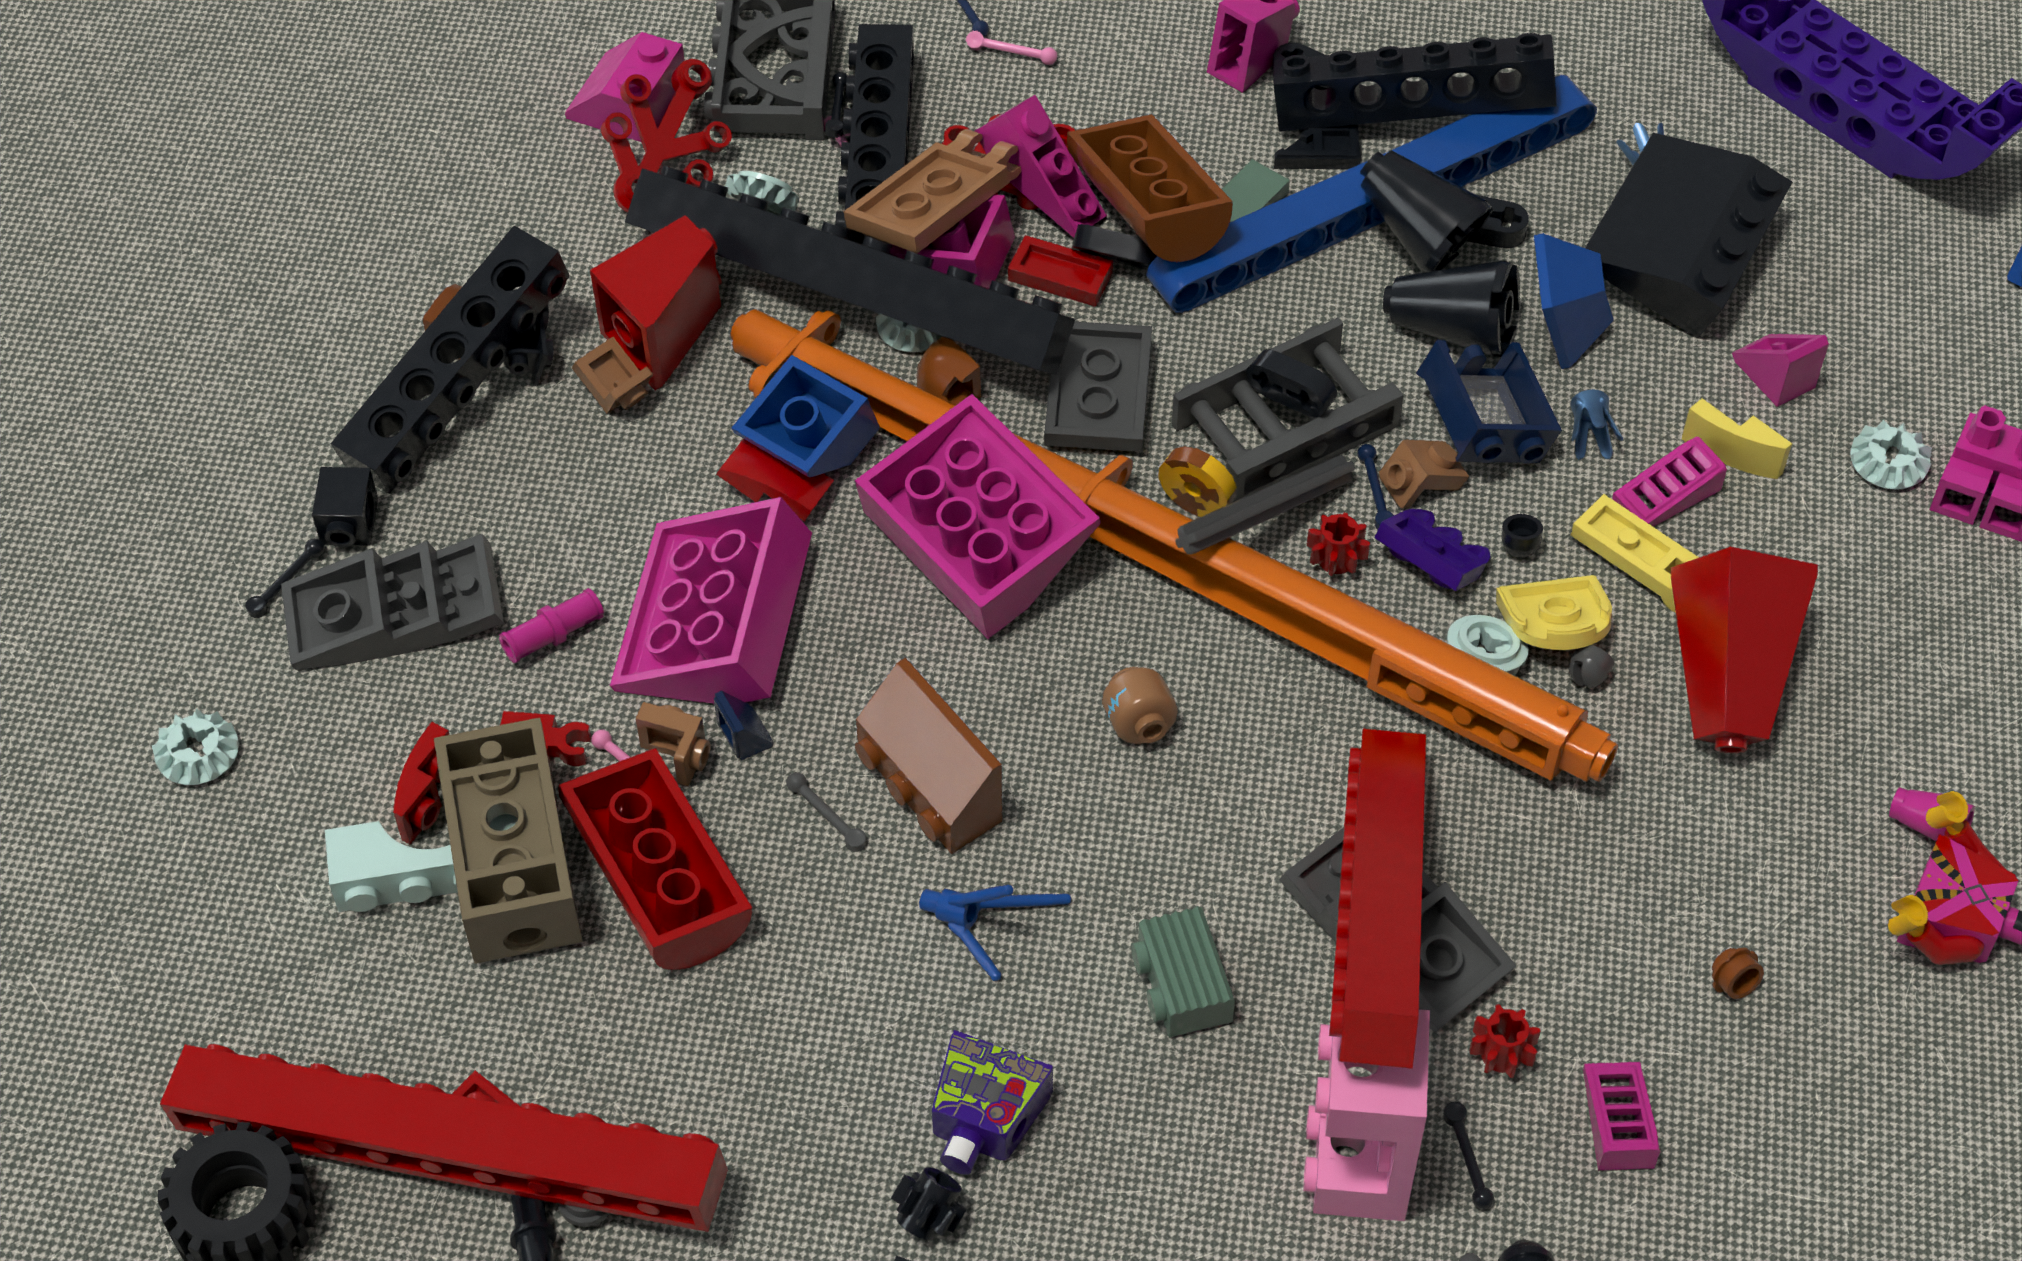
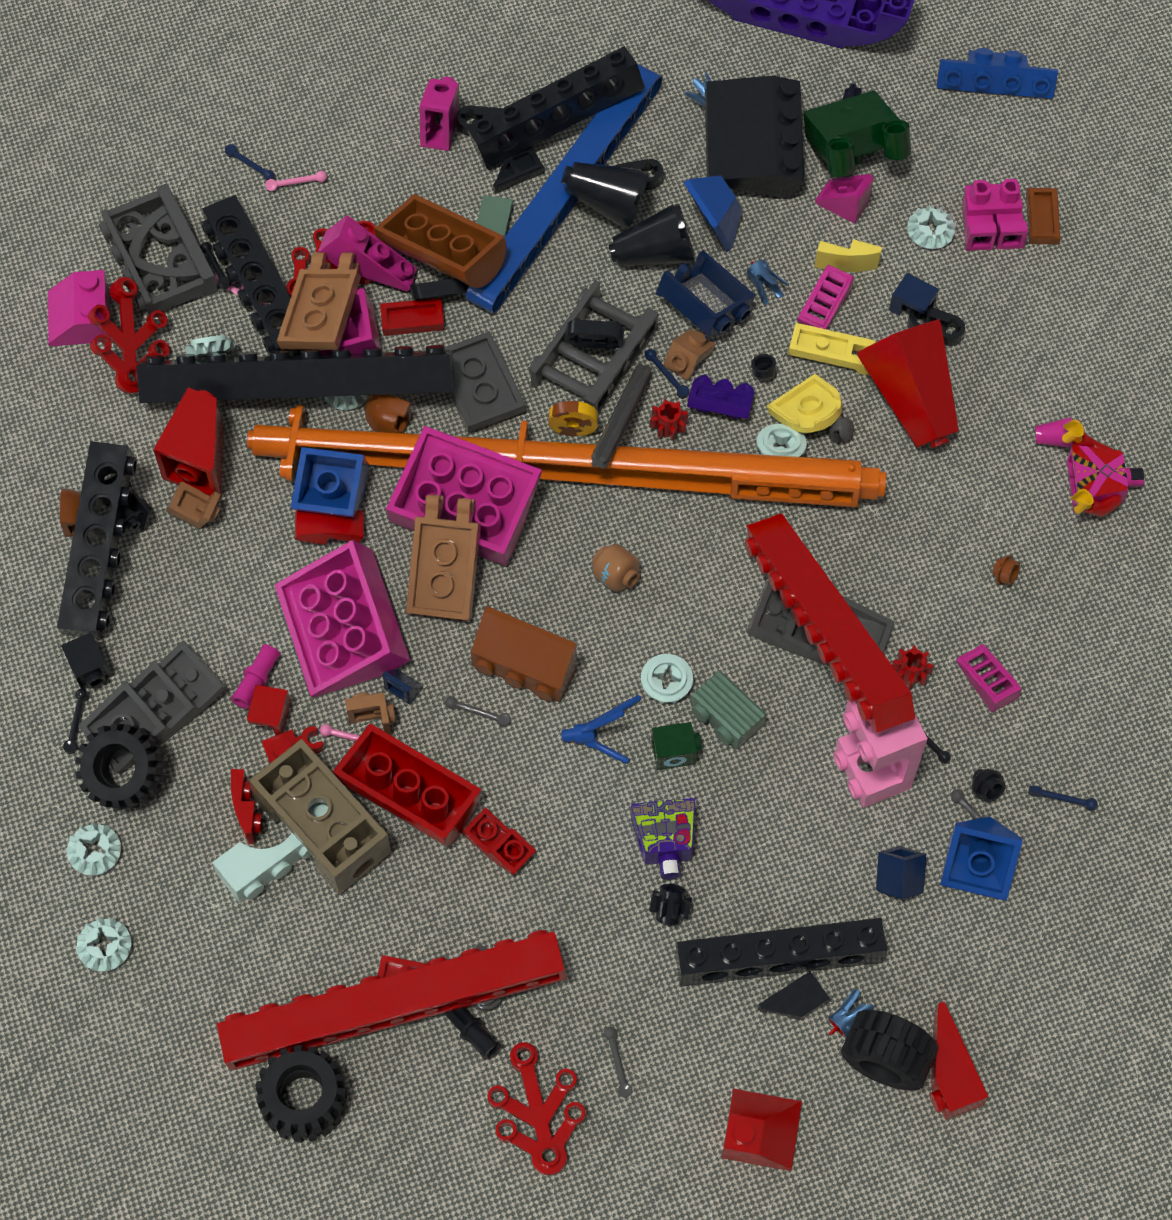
camera: 30 degrees left, 10 degrees up
none -> black tyre [75,724,169,809]
none -> light aqua gear [76,917,132,972]
none -> red panel [247,685,291,736]
none -> medium nougat tile [406,495,481,620]
none -> red slope [461,807,536,875]
none -> light aqua gear [641,654,693,704]
none -> dark green brick [651,722,702,770]
none -> dark green piece [803,83,911,177]
none -> dark blue panel [889,272,939,316]
none -> black beam [907,306,965,346]

